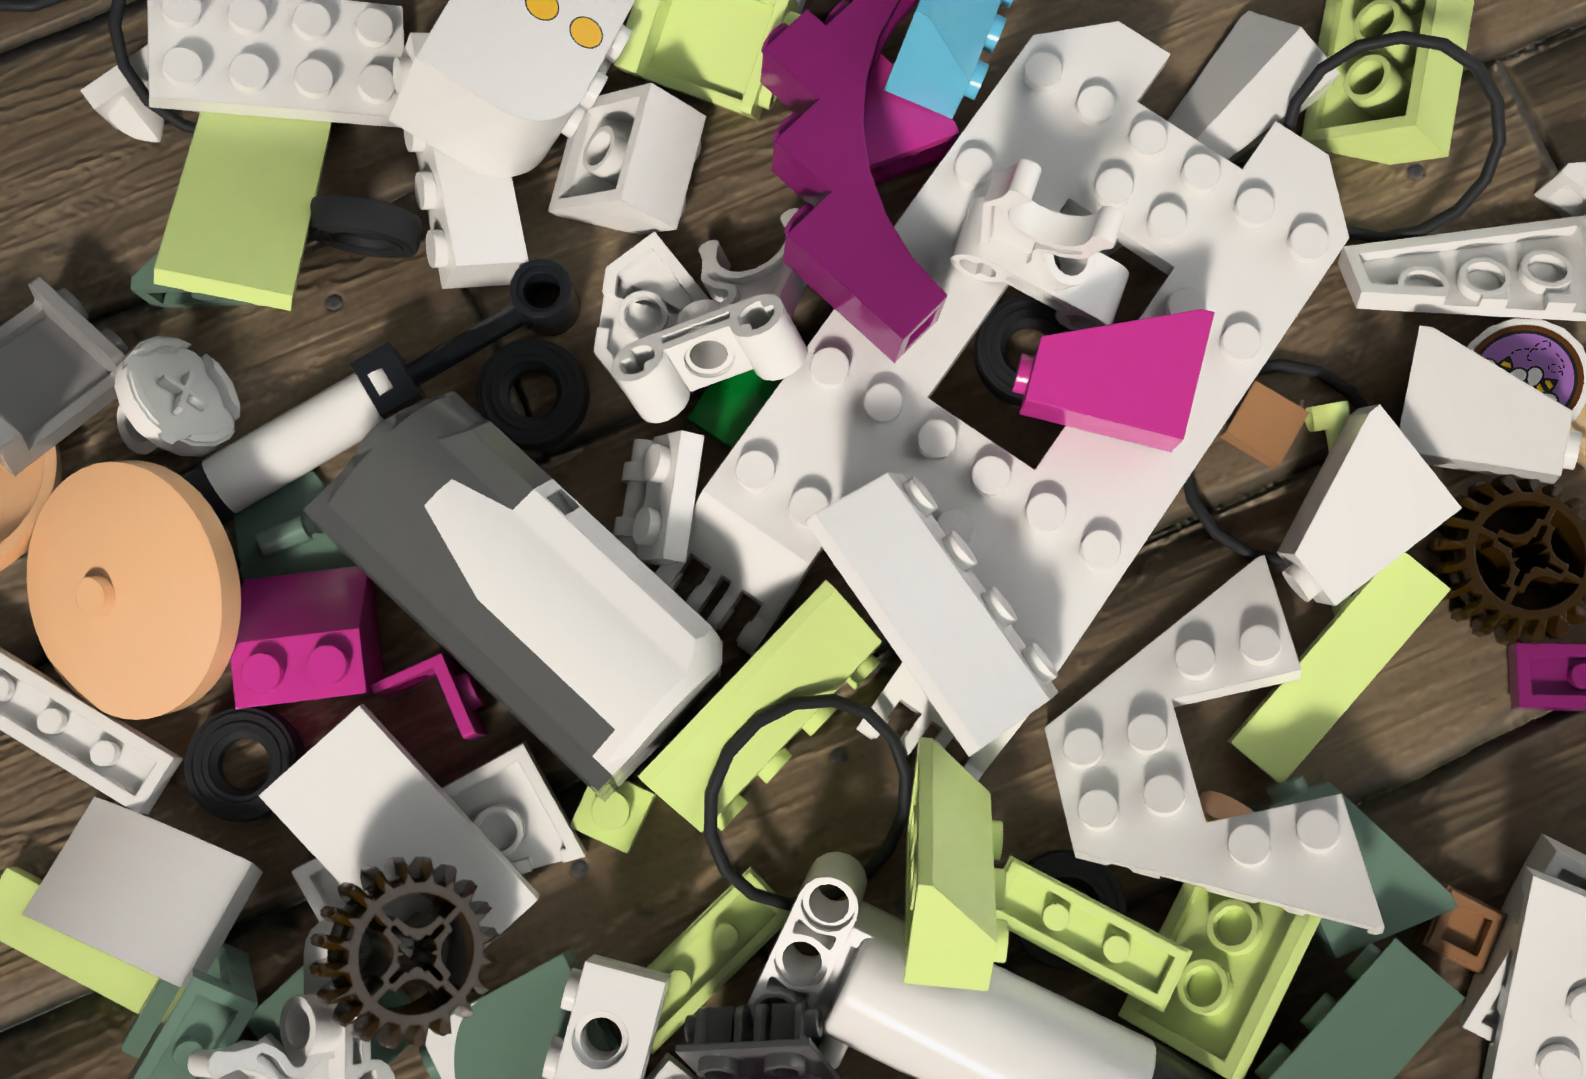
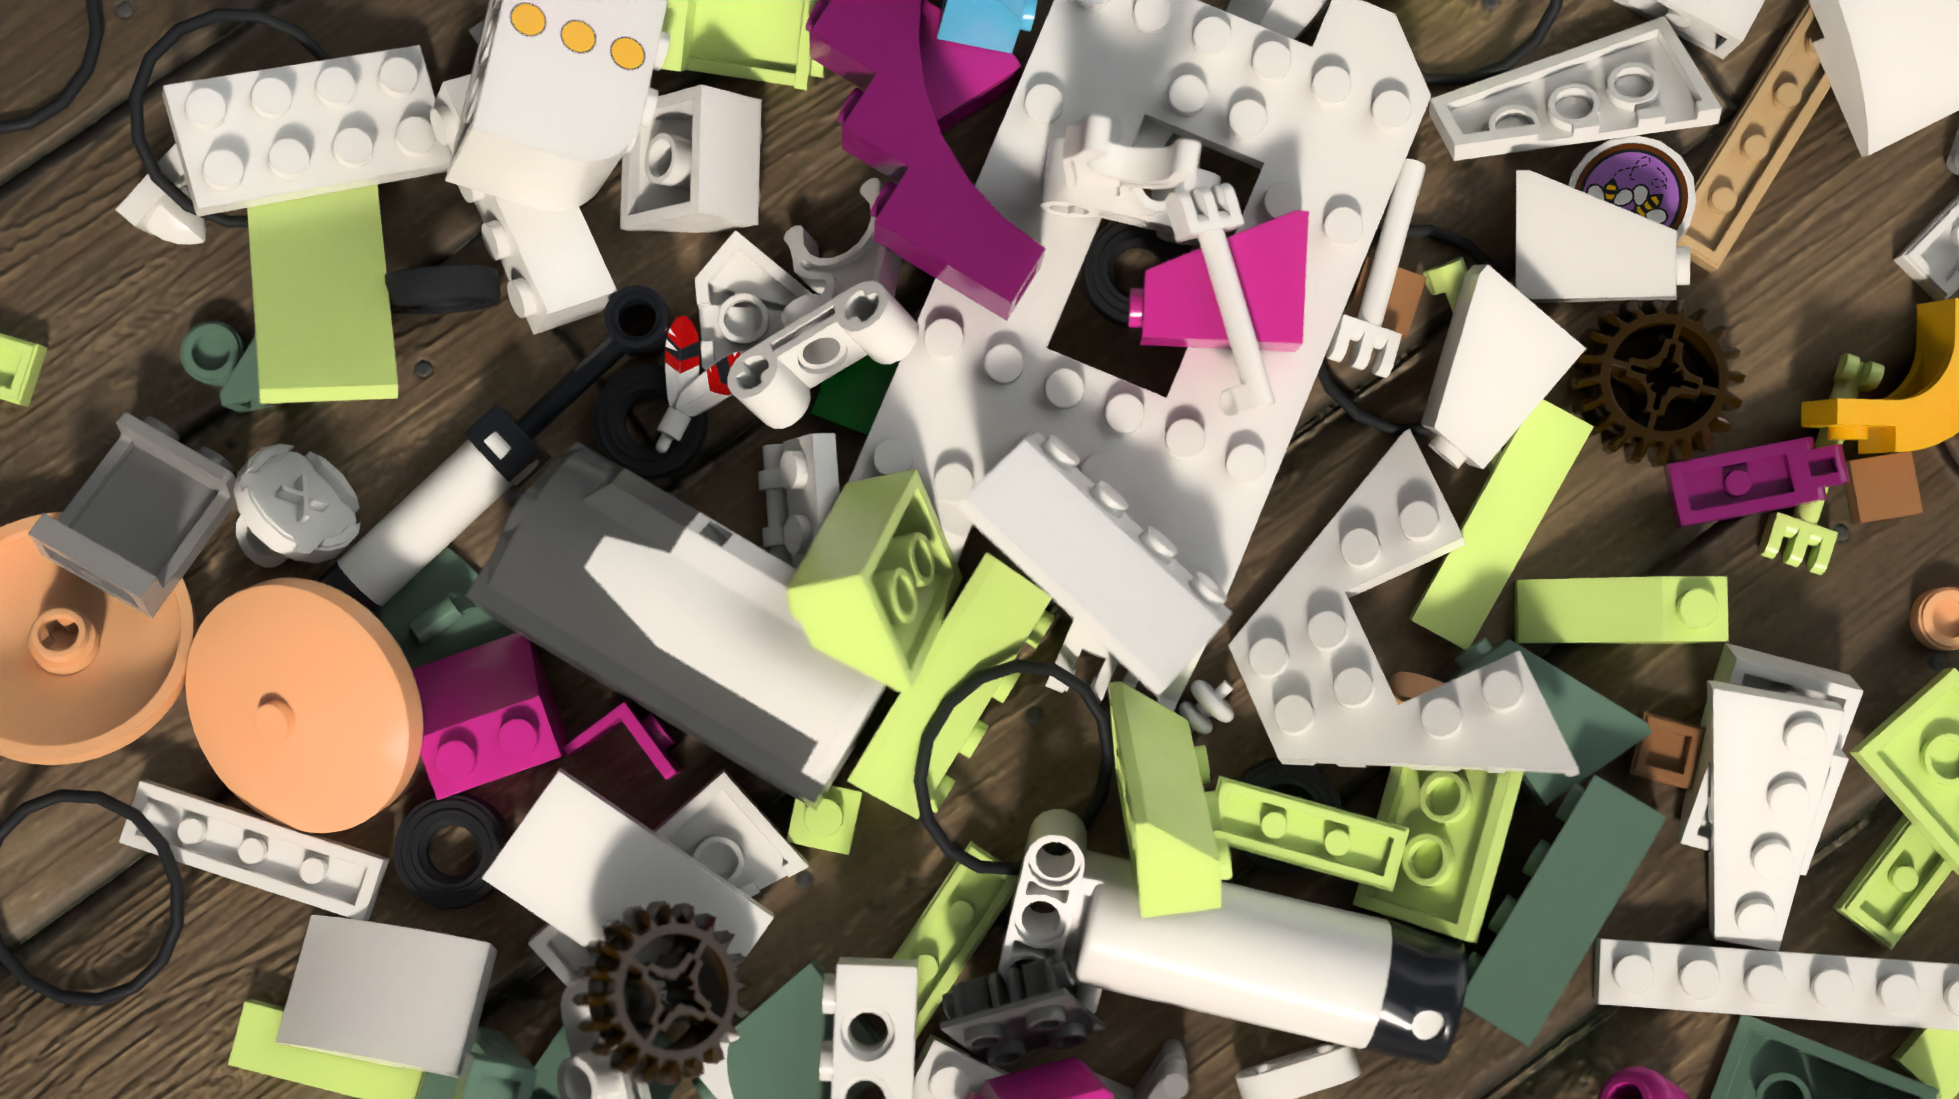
camera: 15 degrees left, 5 degrees up
none -> sand green tile [180,321,249,386]
none -> piece [656,315,747,453]
none -> yellowish green slope [786,468,963,692]
none -> white hinge [1166,183,1275,417]
none -> white hair [1179,680,1234,735]
none -> white hinge [1325,159,1426,378]
none -> yellowish green slope [1514,576,1729,644]

